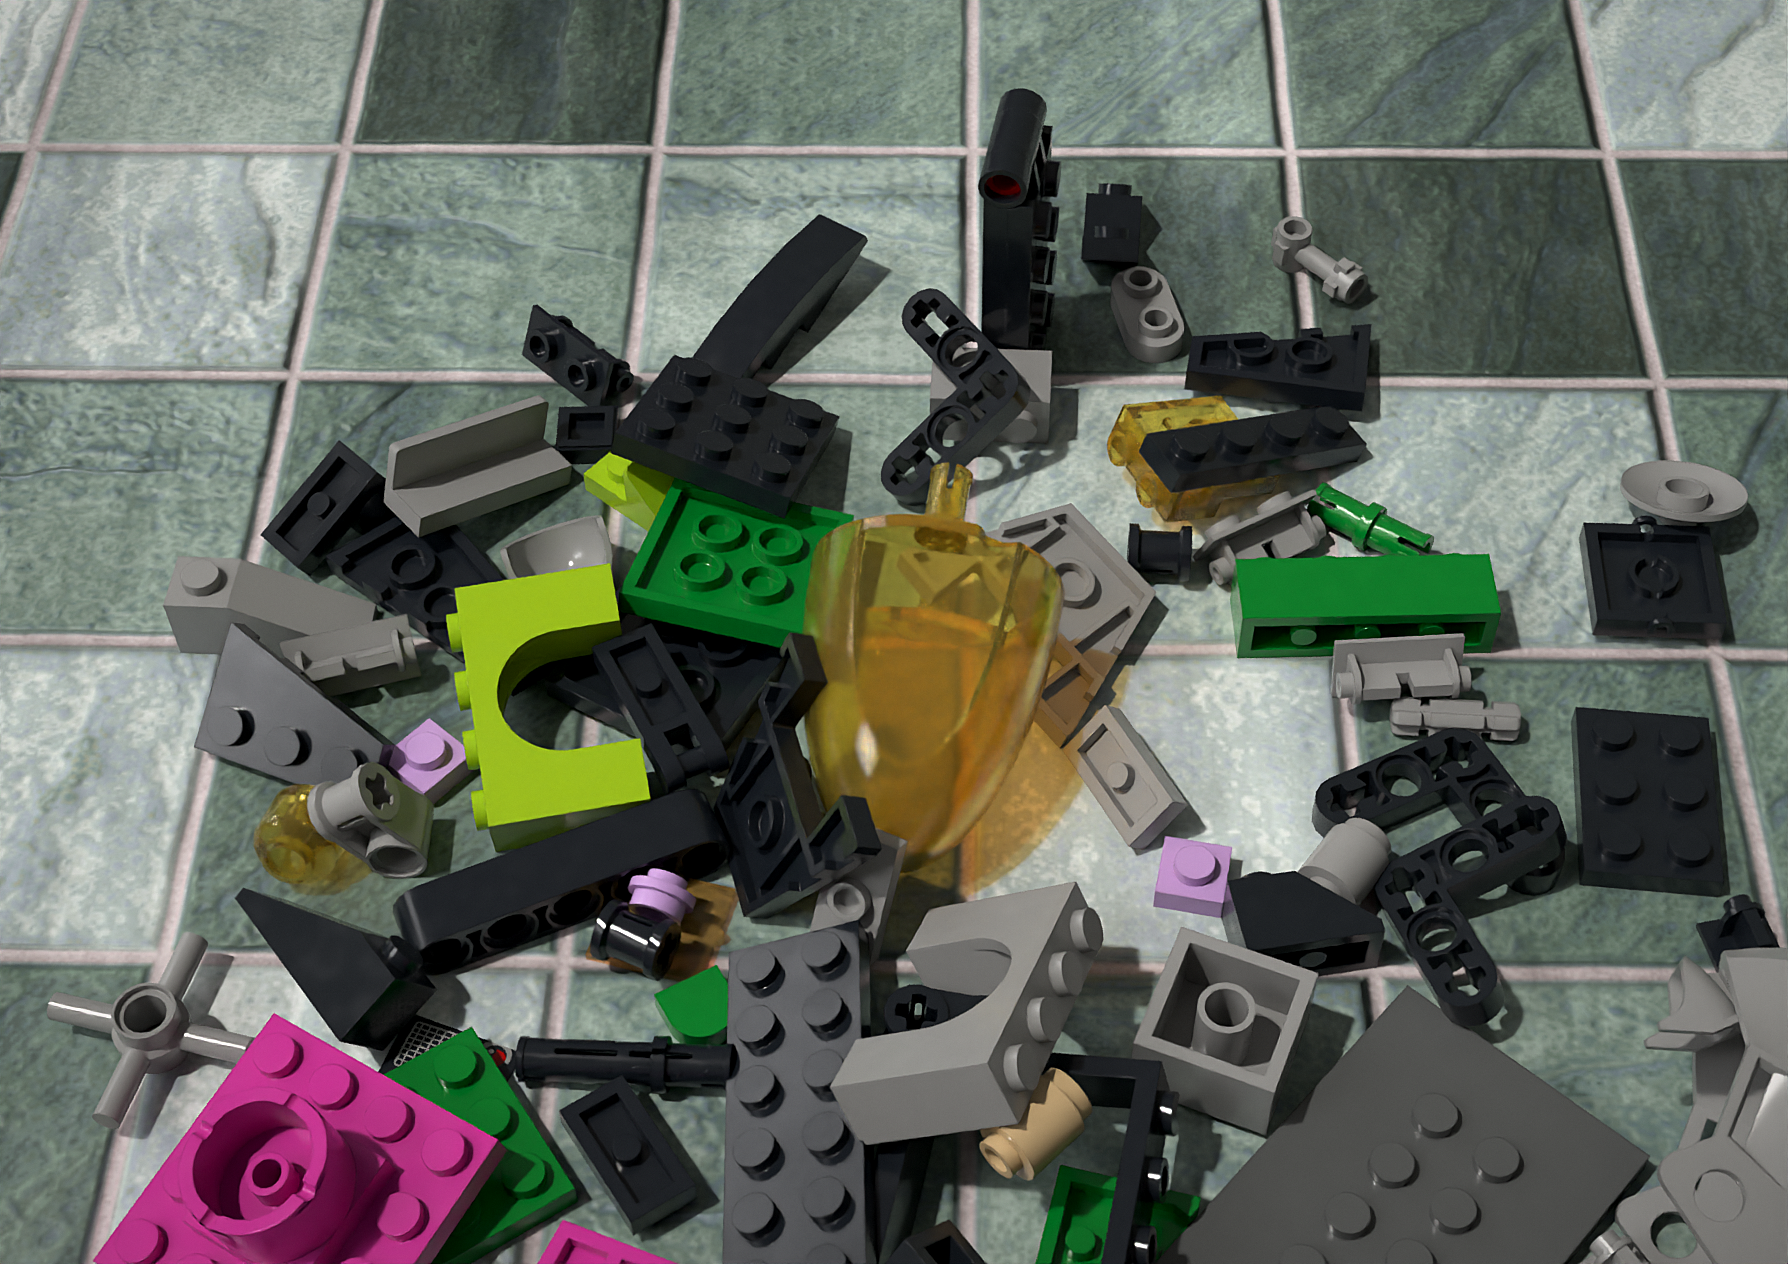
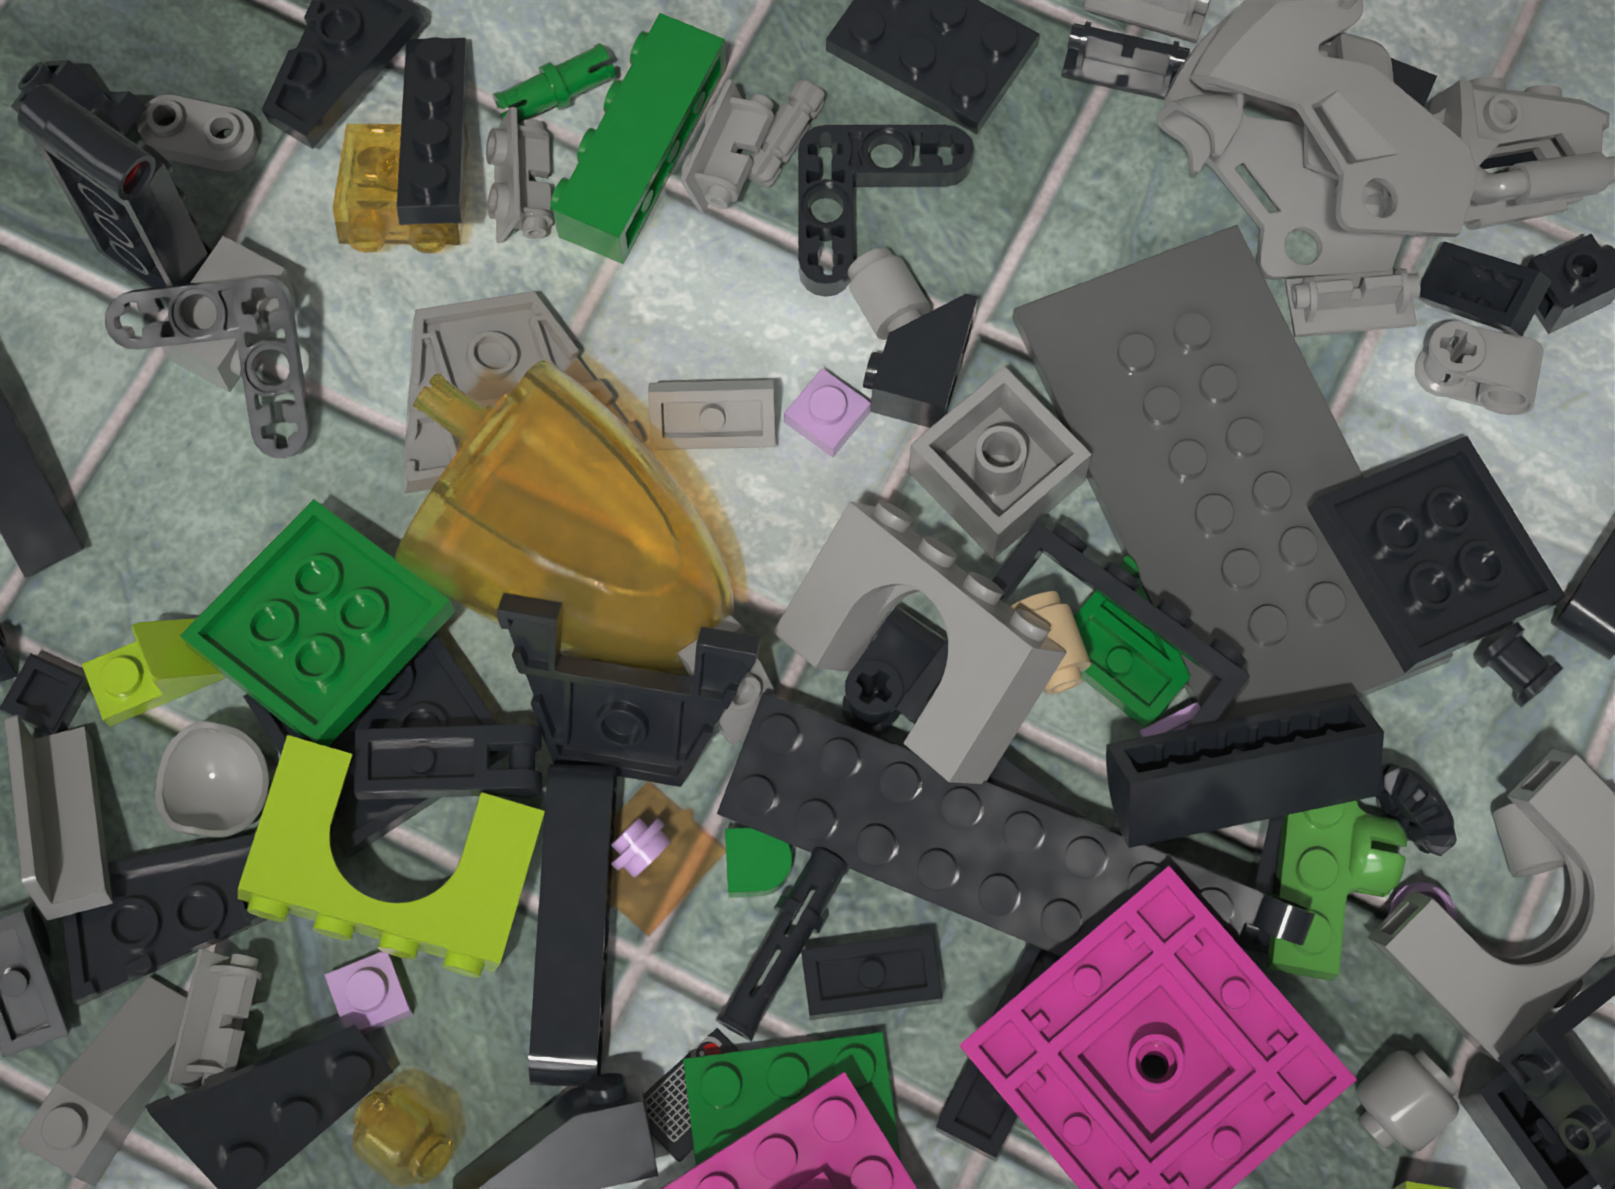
camera: 65 degrees left, 20 degrees up
light grey piece [307,762,434,879] -> none
black bush [590,899,681,981] -> none
black plate [610,355,840,519] -> none
black bush [1127,523,1192,582] -> none
black beam [1374,796,1567,1026] -> none

